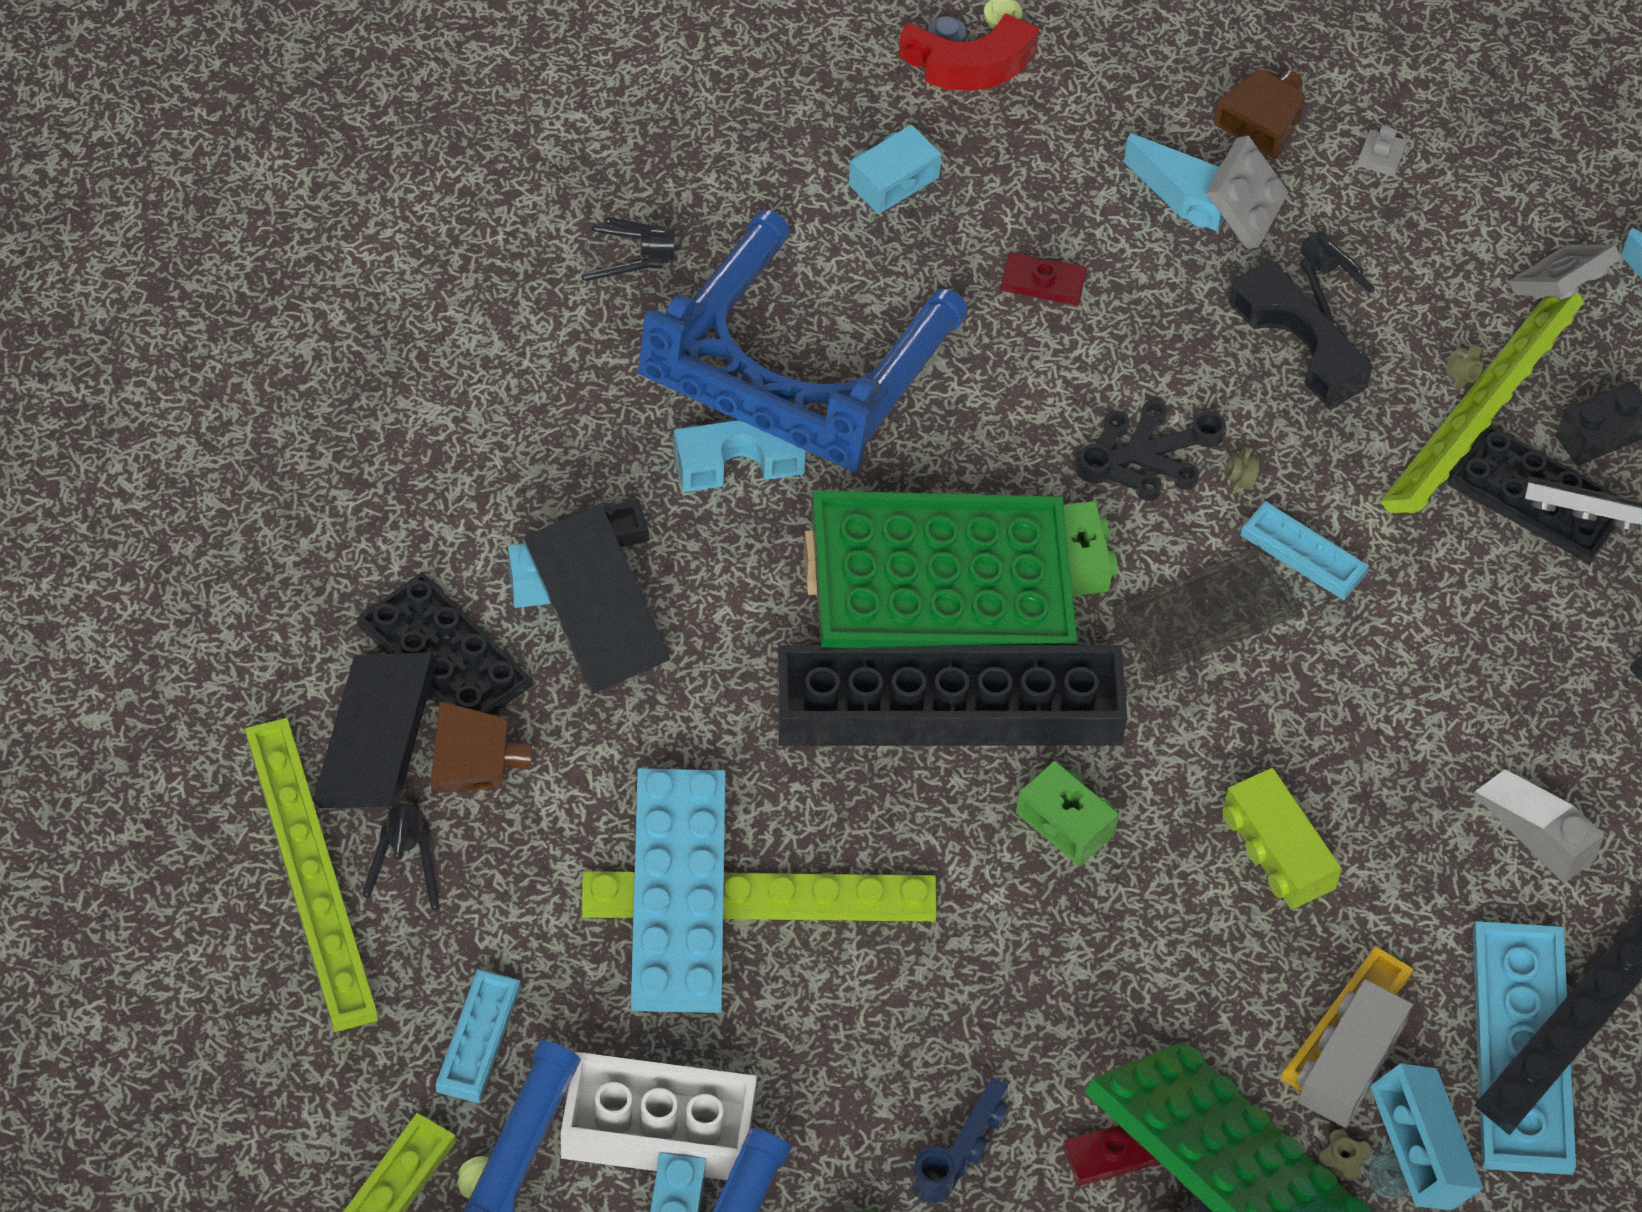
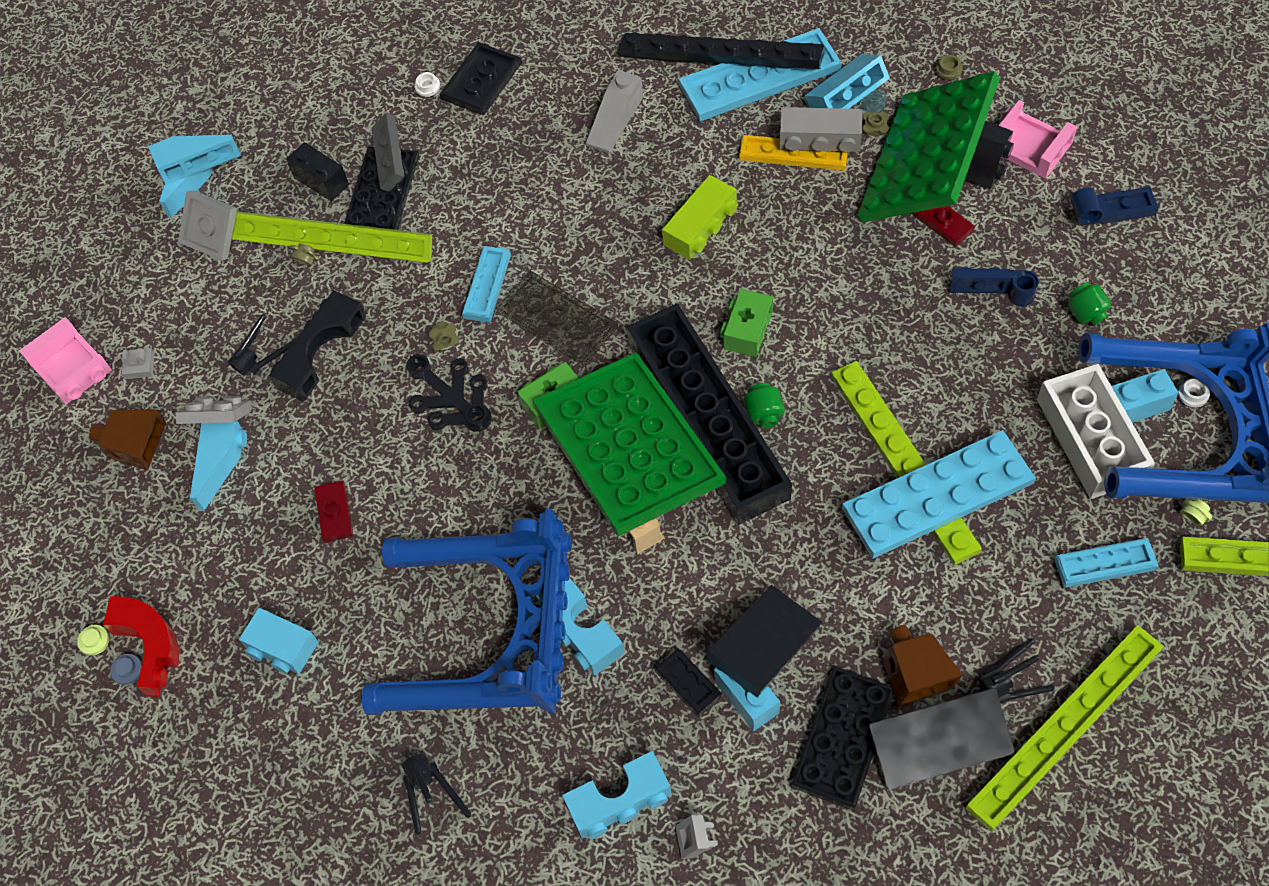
camera: 105 degrees left, 5 degrees up
none -> bright pink panel [19,317,112,404]
none -> medium azure arch [562,751,672,839]
none -> light grey tile [675,815,718,859]
none -> green head [743,383,785,429]

